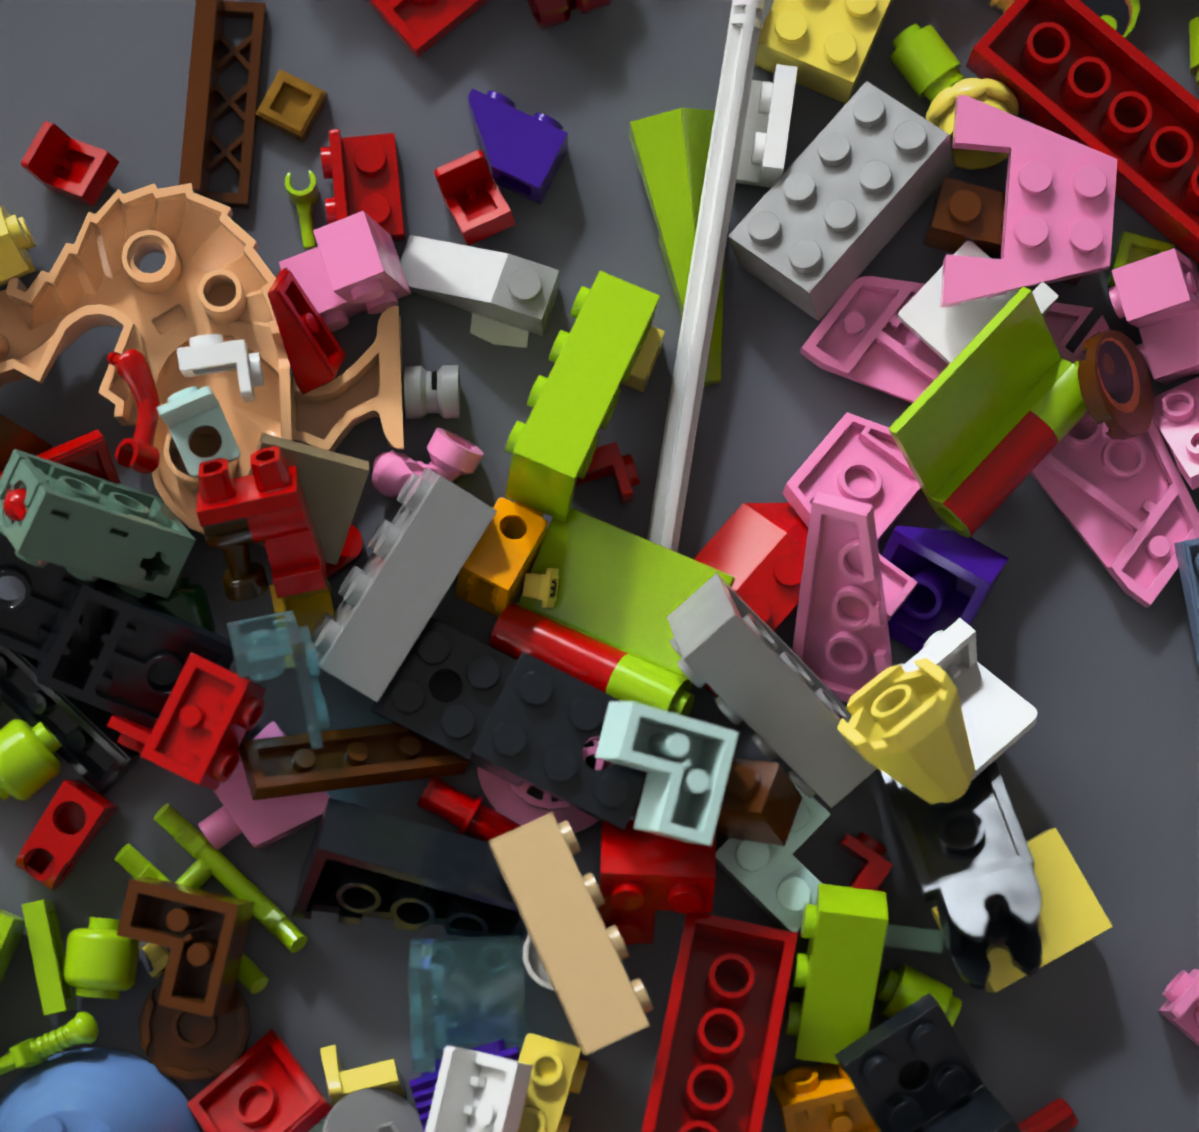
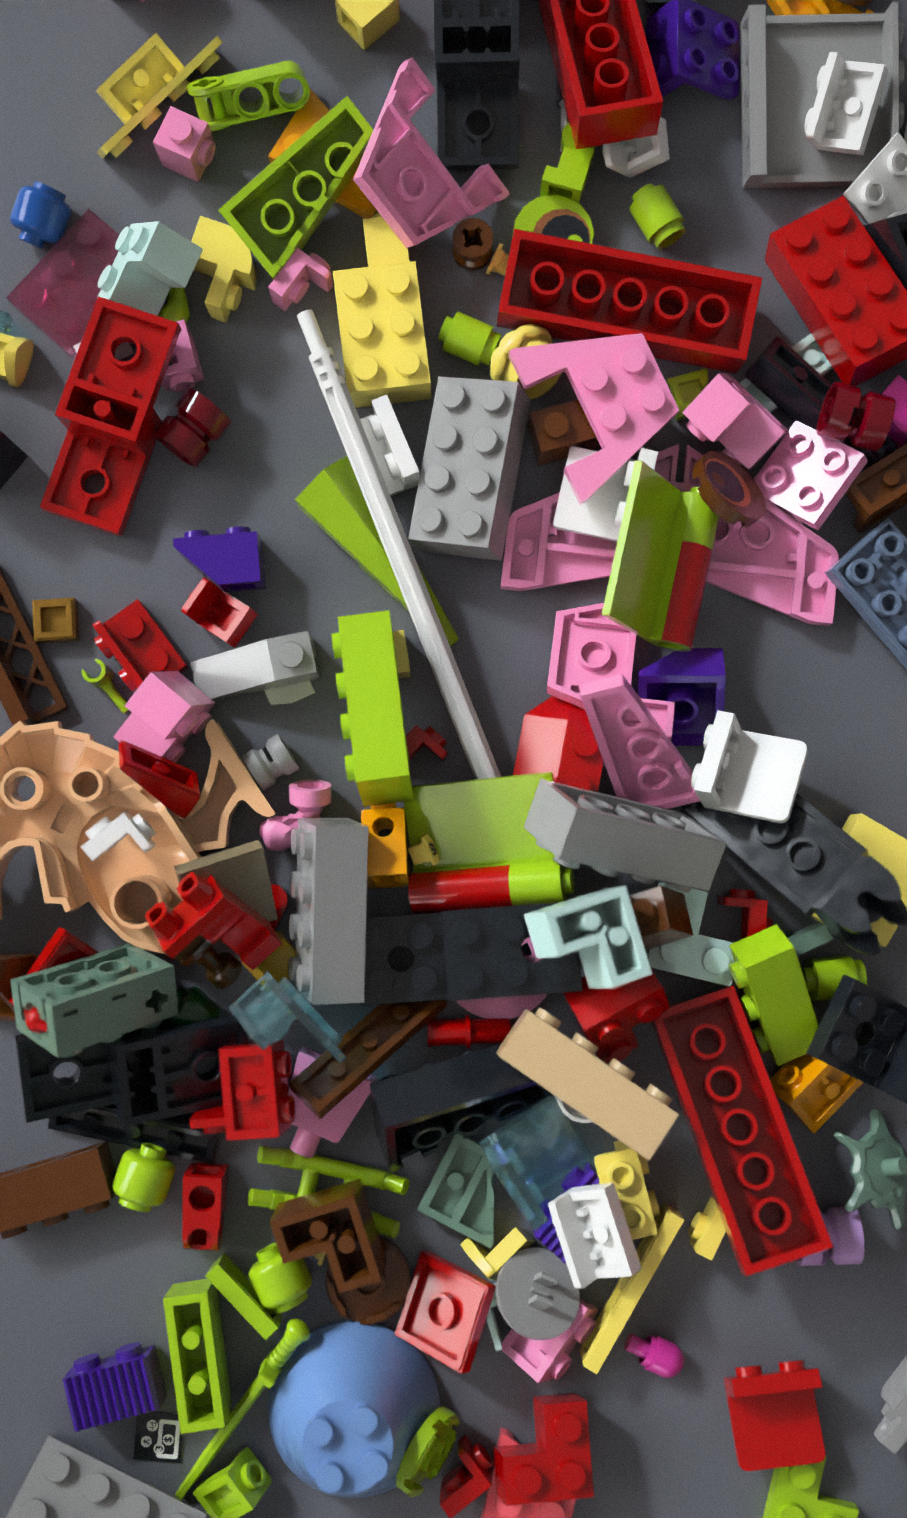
camera: 30 degrees left, 5 degrees up
red piece [107,349,160,474] -> none
light aqua bracket [157,386,241,477] -> none
light yellow cone [837,658,975,804] -> none
none -> sand green wing [417,1134,494,1249]

